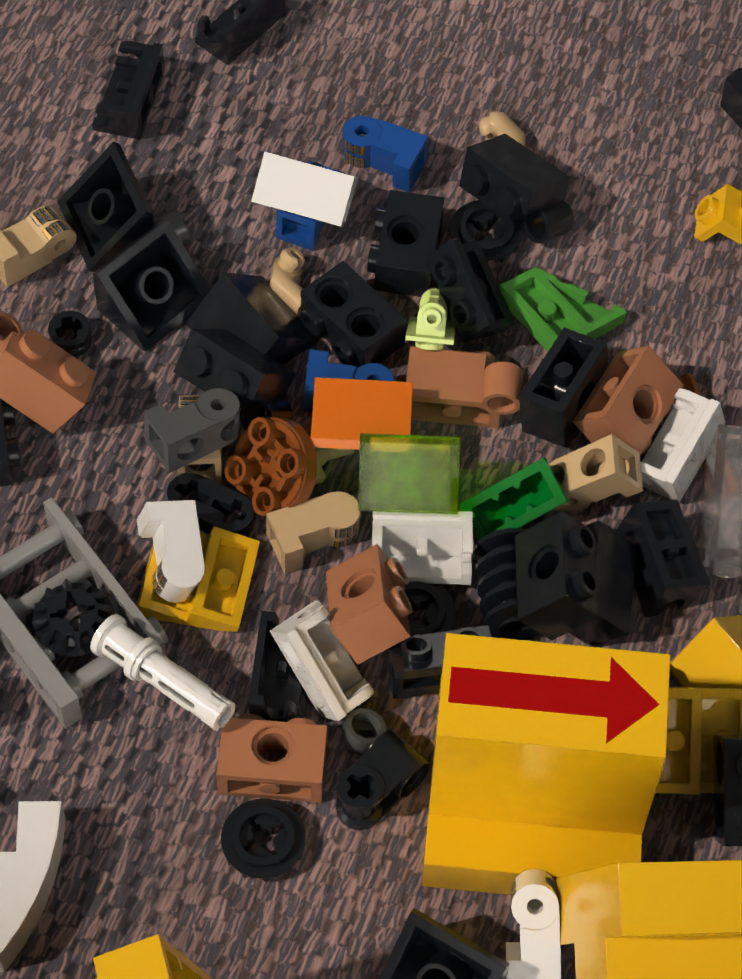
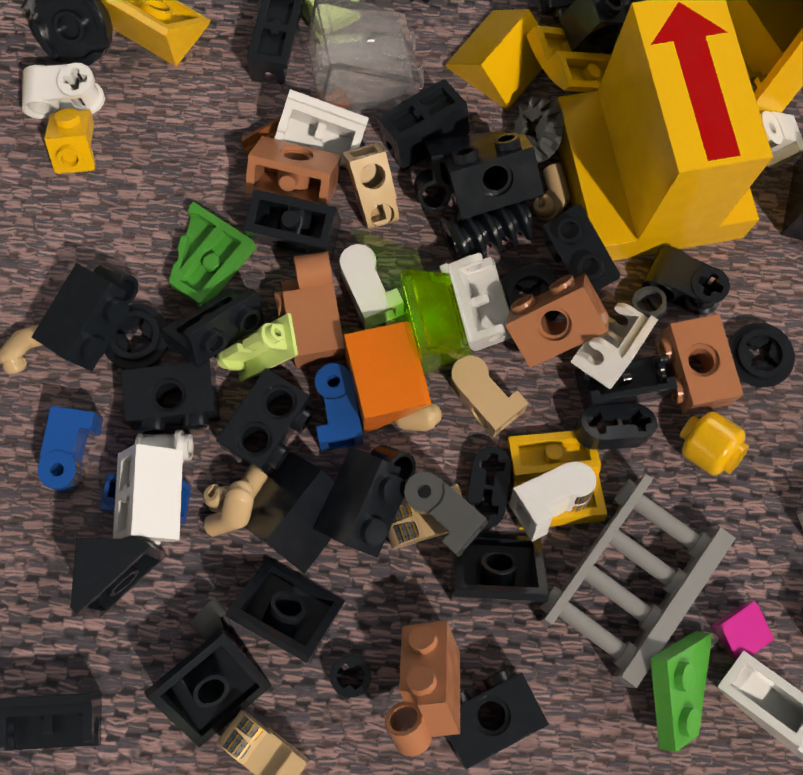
camera: 110 degrees left, 15 degrees up
black gear [33,579,115,656] -> none
white pin [90,614,236,731] -> none
dark orange tile [224,417,317,516] -> none
green slope [459,457,569,540] -> none
none -> black slope [70,538,167,618]
none -> white pin [135,430,194,463]
none -> tan arm [204,480,254,537]
none -> white leg [340,244,404,330]
none -> black slope [450,533,549,605]
none -> black beam [574,403,658,450]
none -> yellow head [680,411,749,476]

